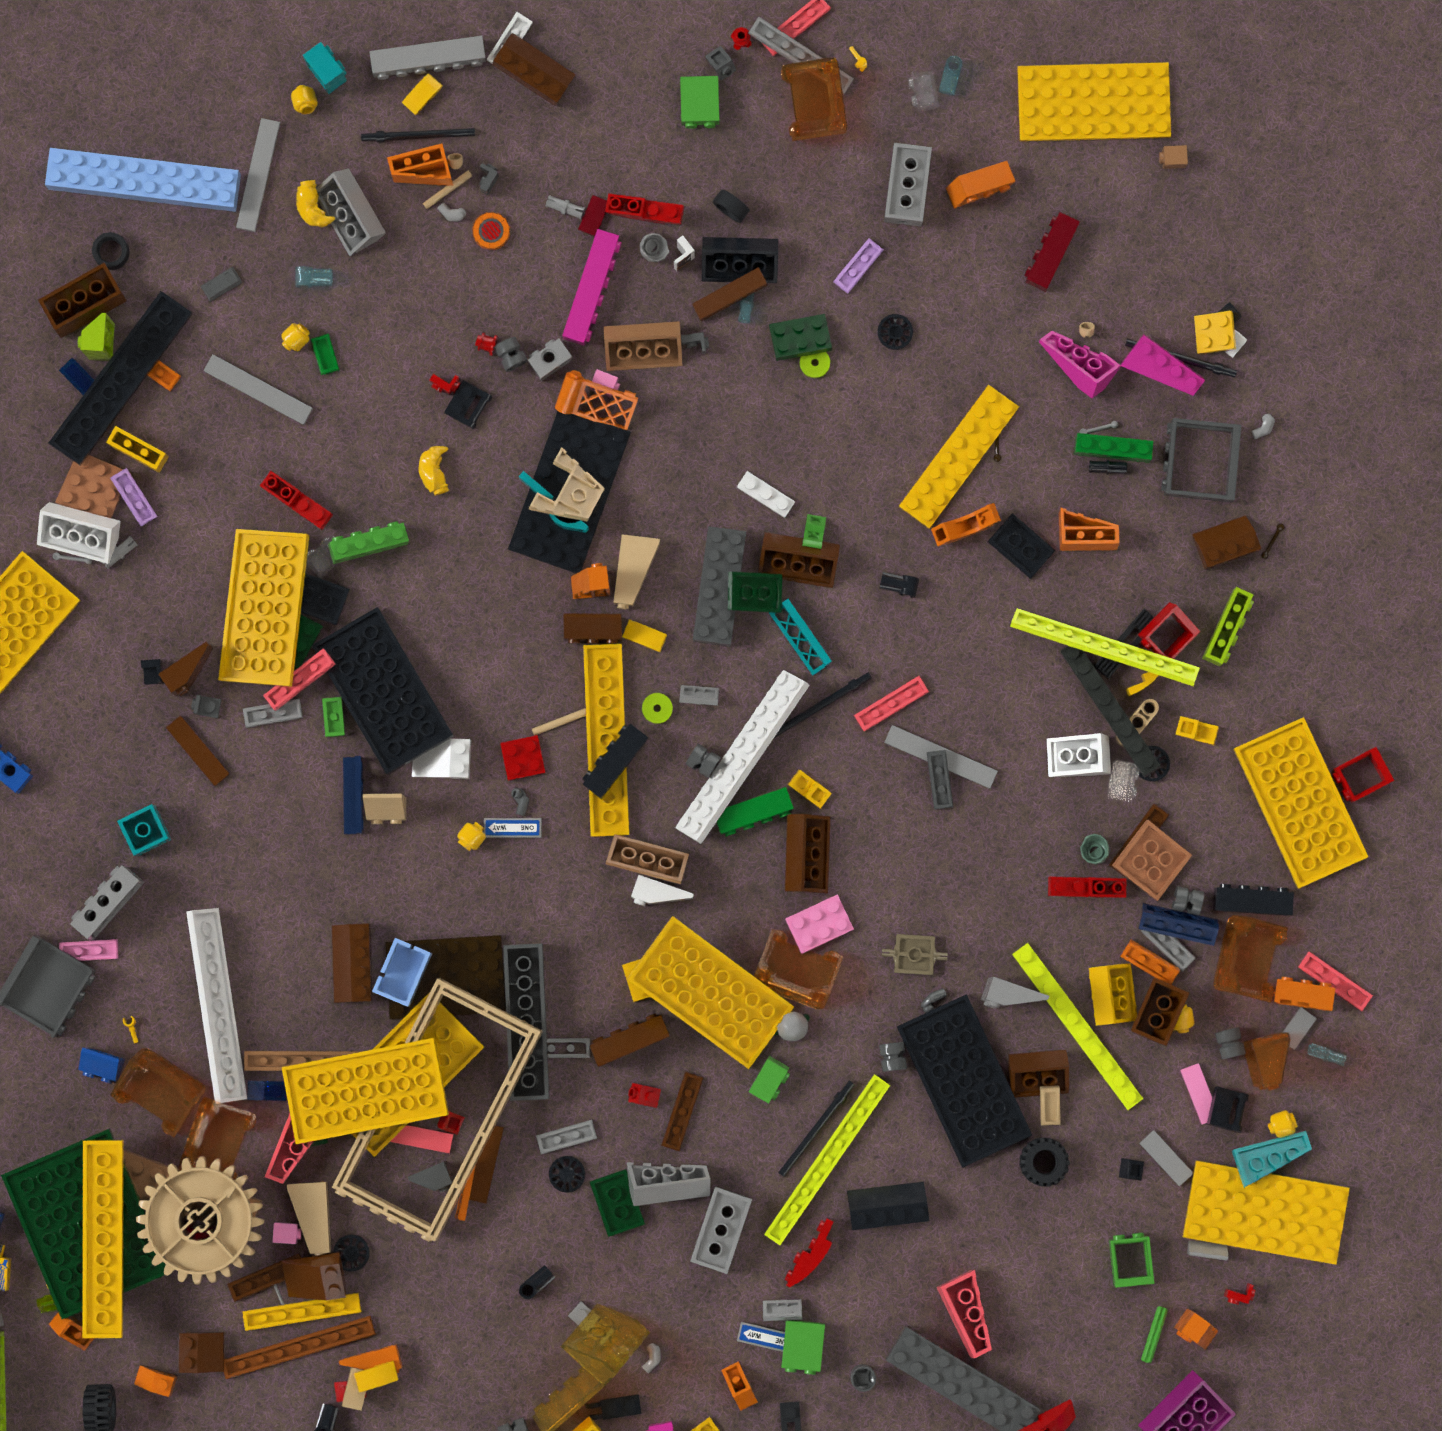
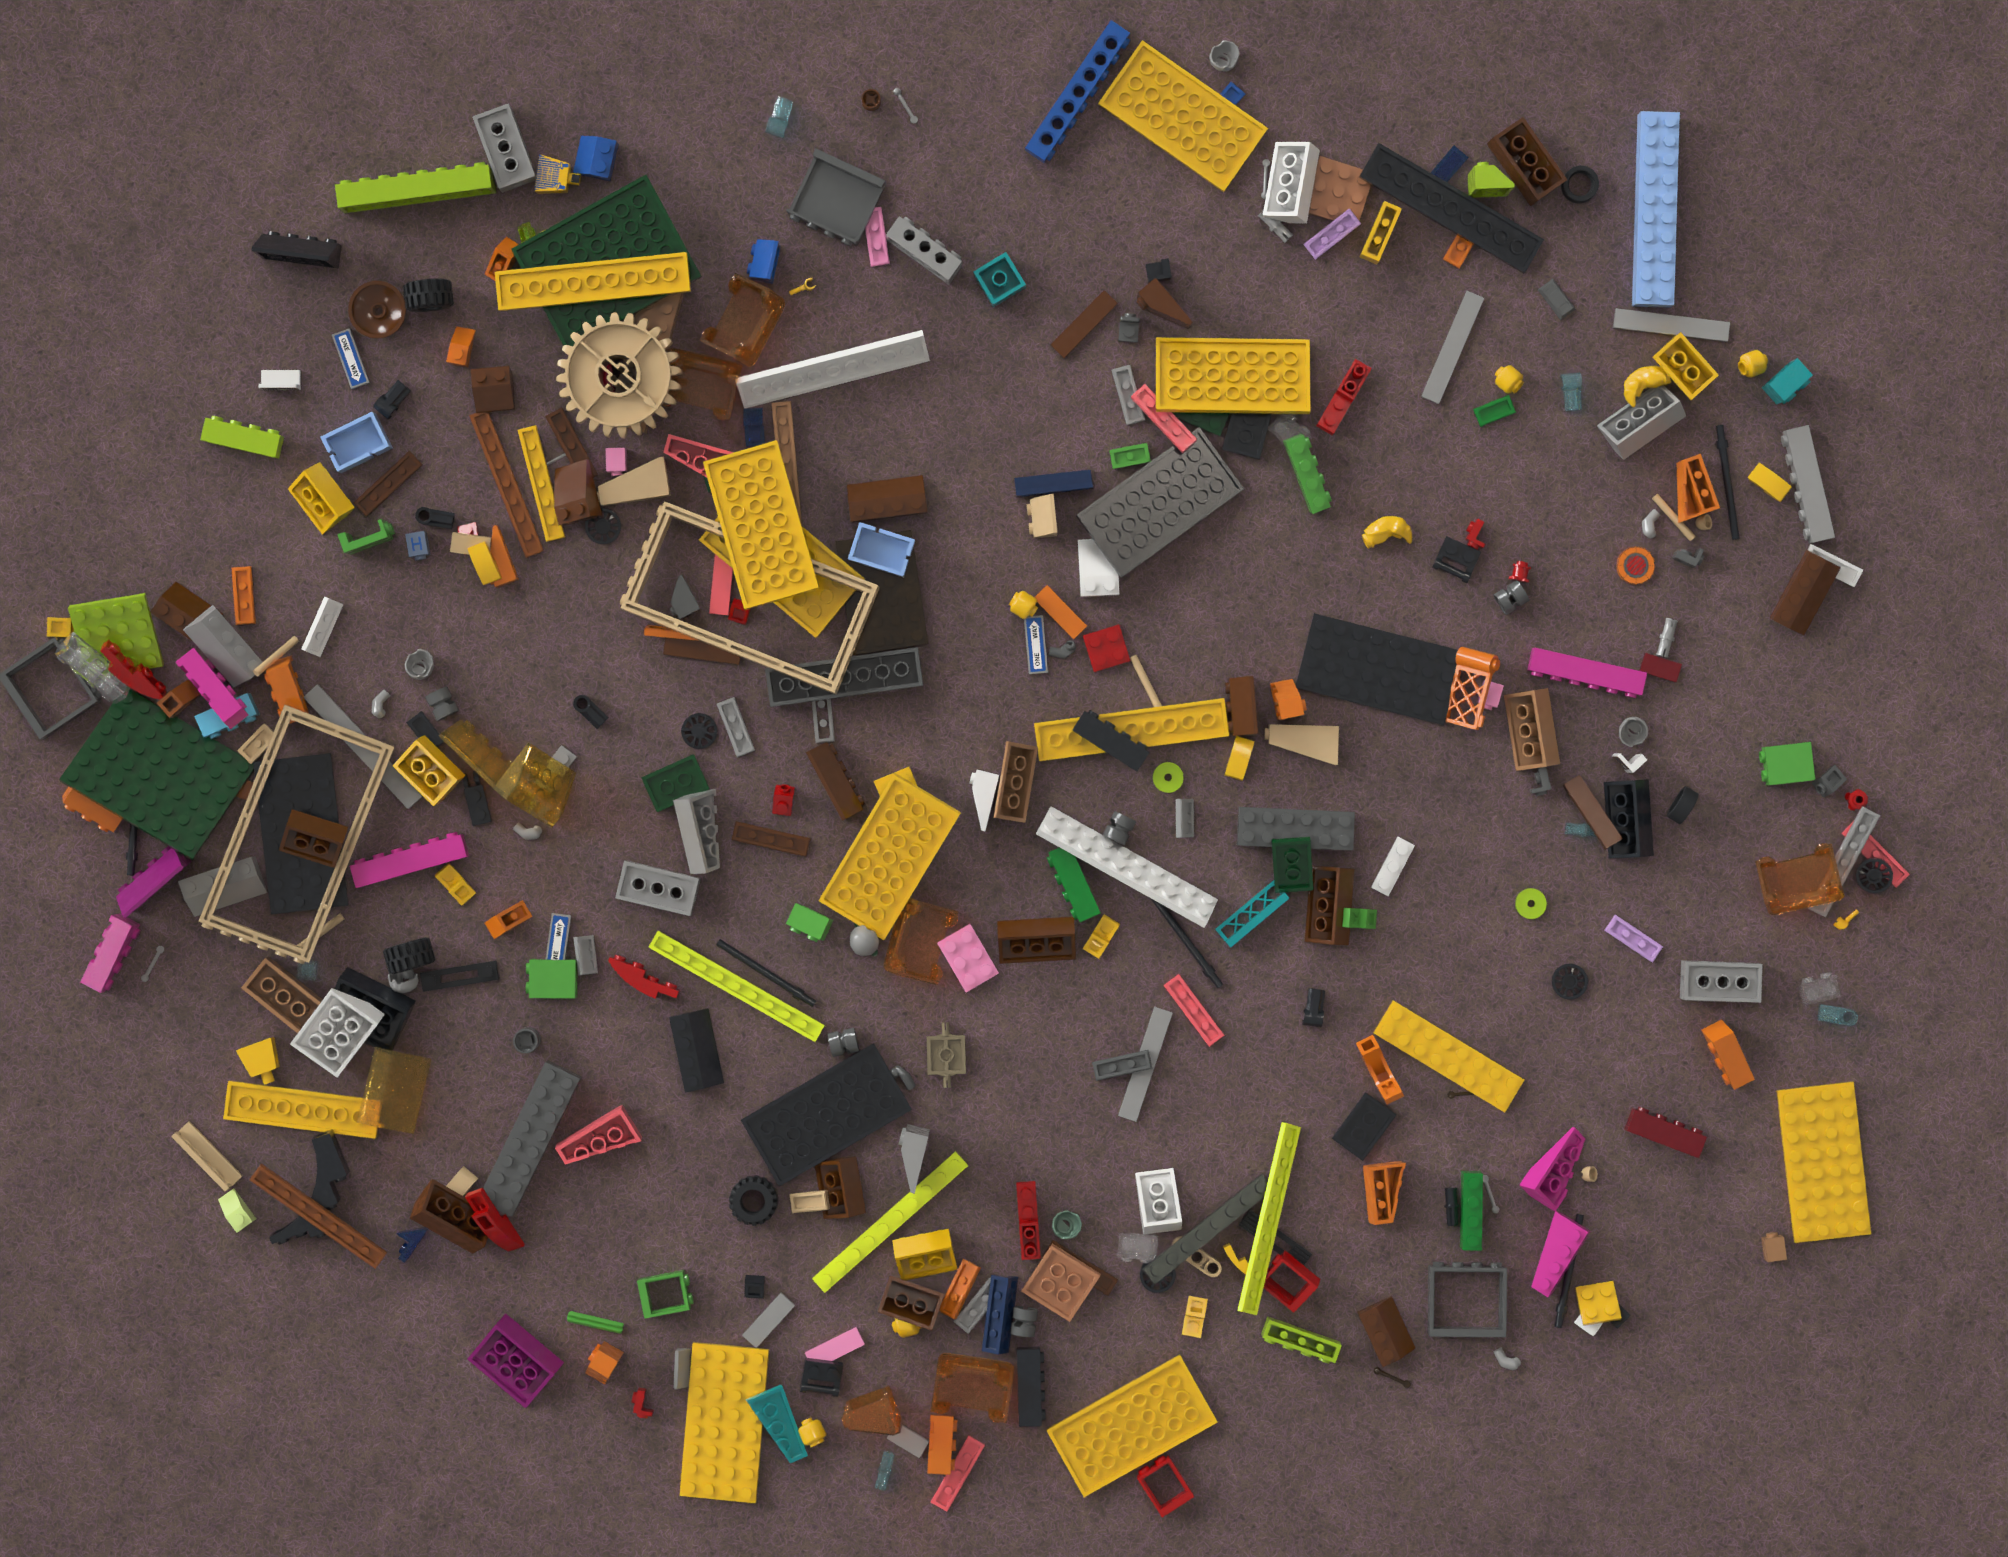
camera: 85 degrees right, 5 degrees up
teal piece [519,471,589,533] -> none
light grey brick [528,339,573,381] -> none
tan wing [529,447,605,522] -> none
red slope [605,193,684,225] -> none
dark green plate [769,314,832,361] -> none
dark grey wheel [1215,1027,1246,1059] -> none
none -> orange tile [1035,585,1087,640]
none -> yellow slope [1653,332,1719,400]
none -> black wheel [1856,857,1893,893]

